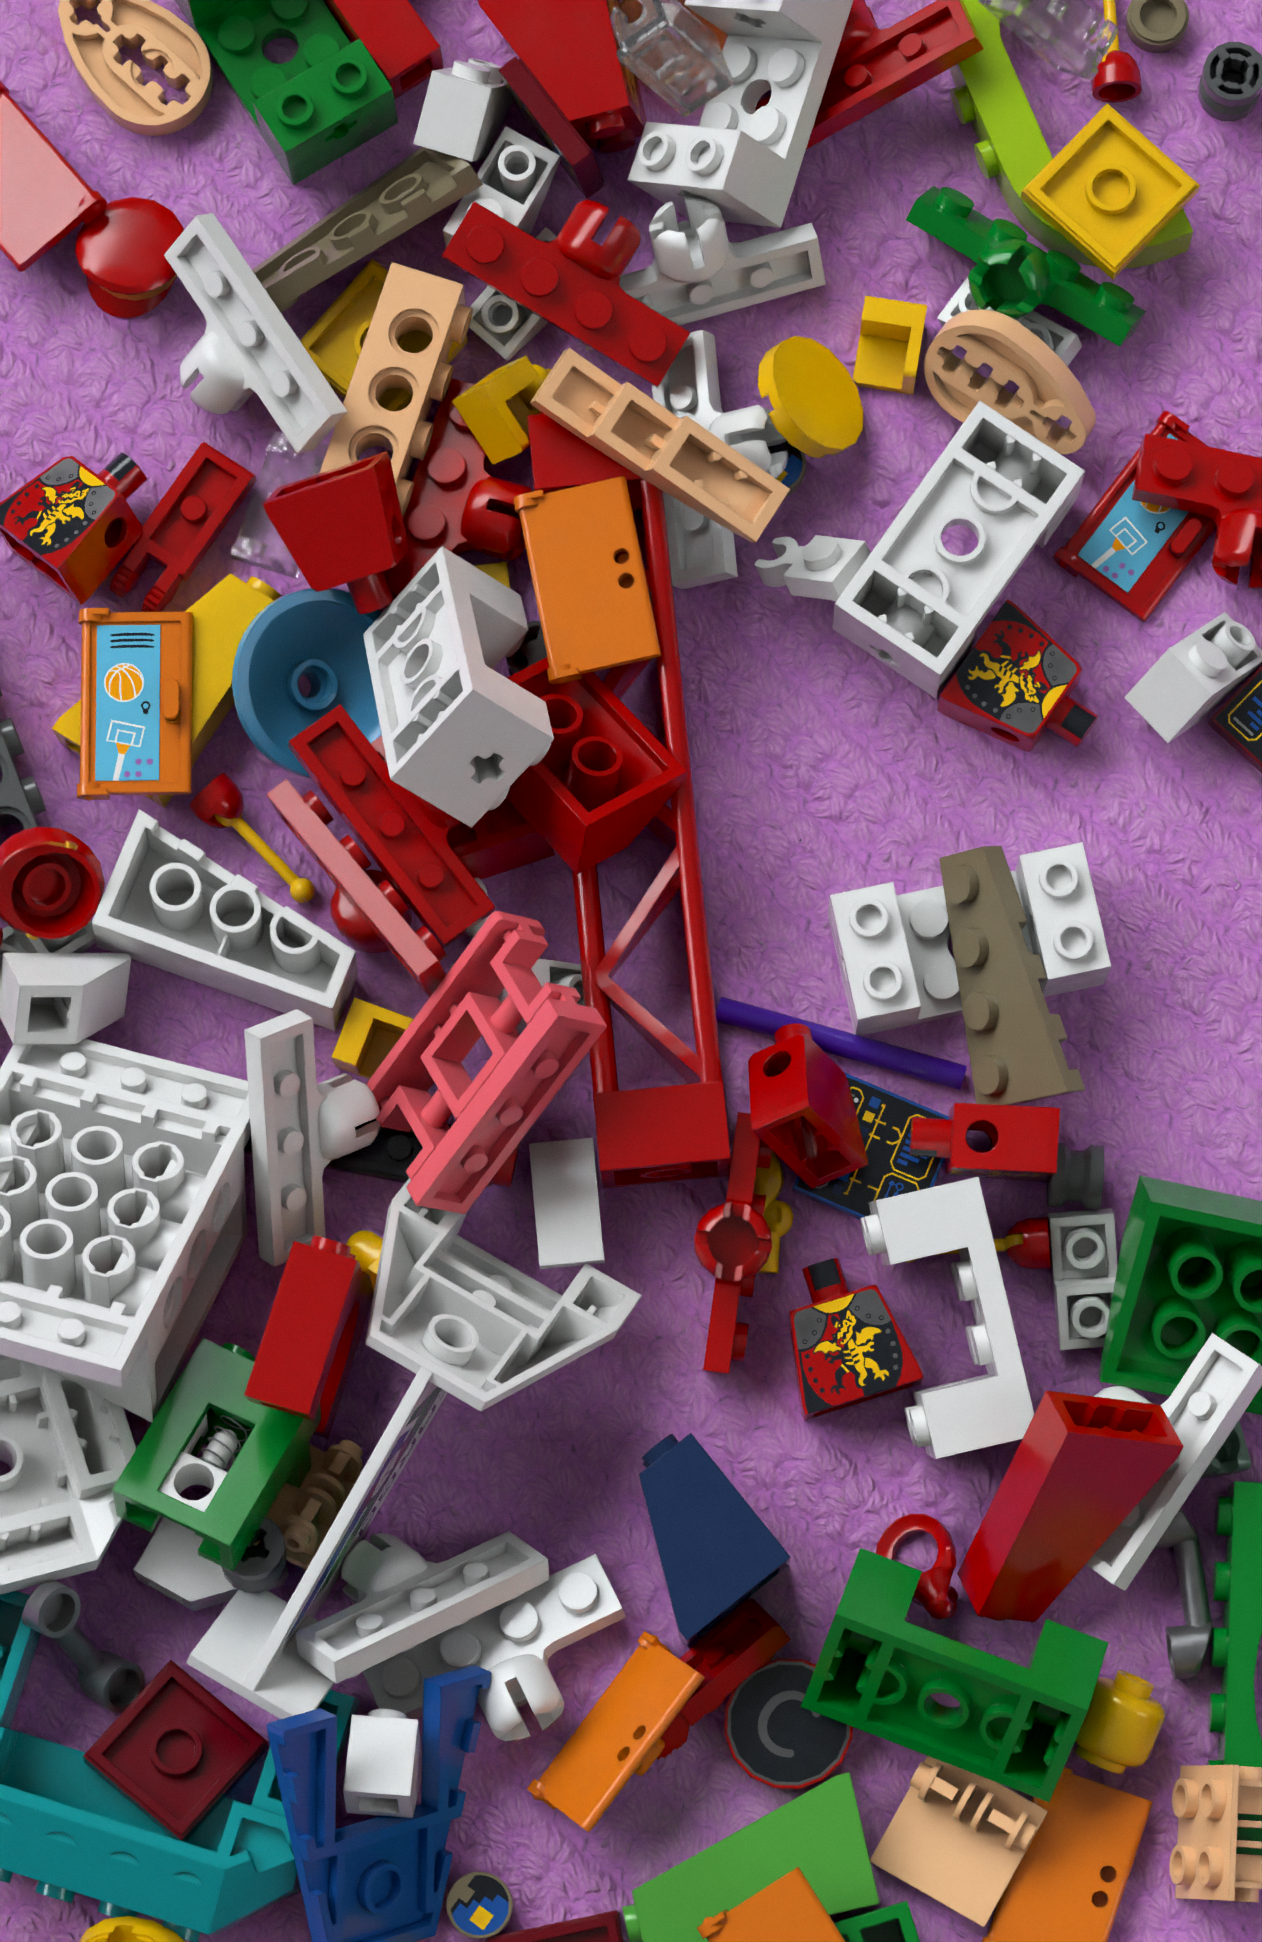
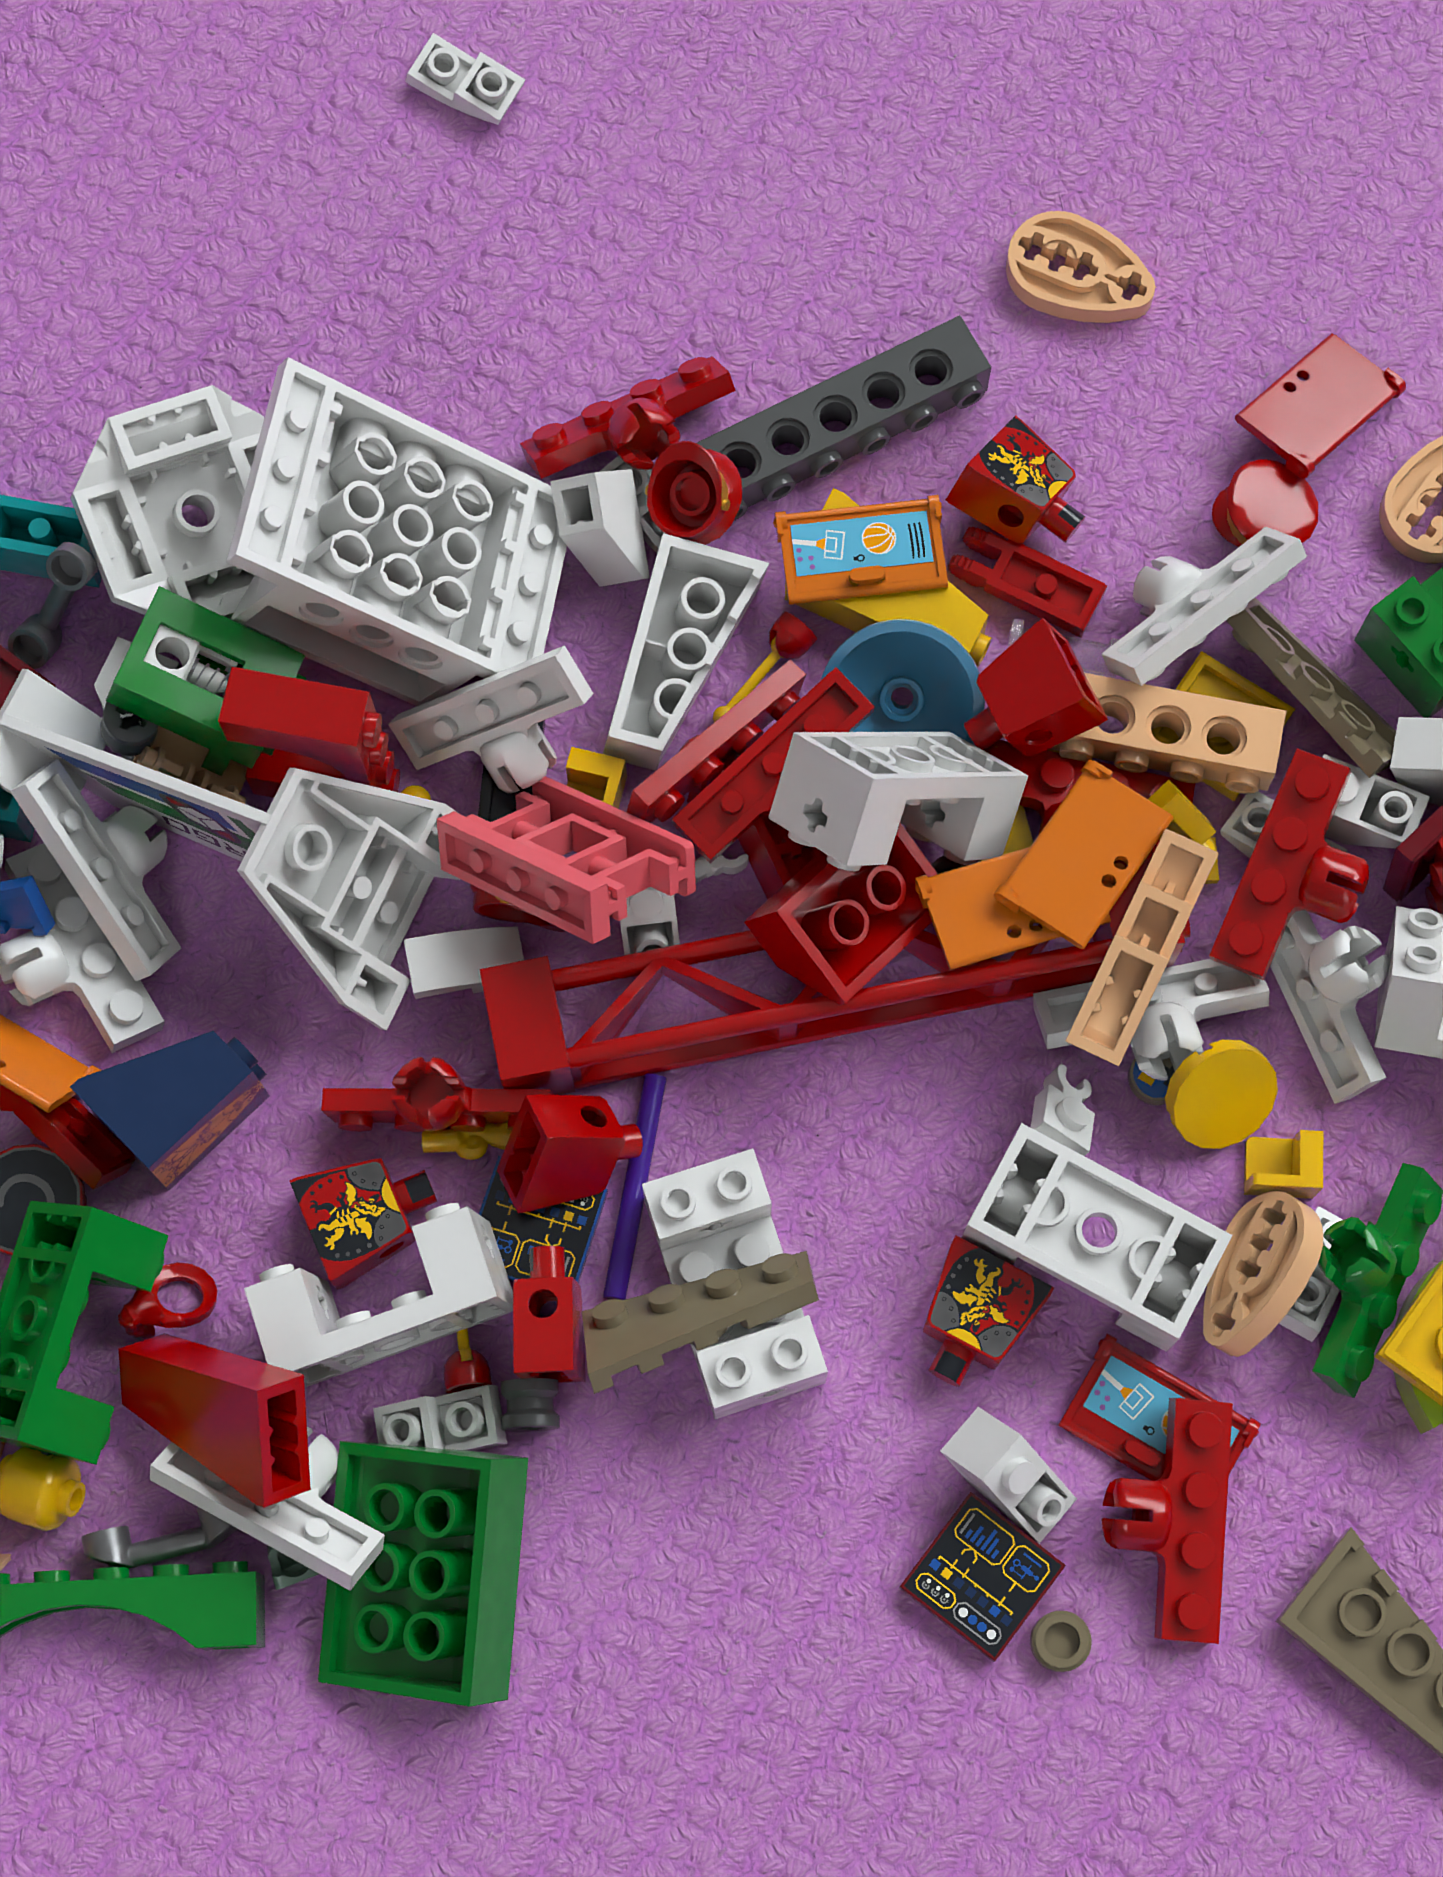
camera: 80 degrees right, 5 degrees down
none -> orange door [994,760,1174,949]

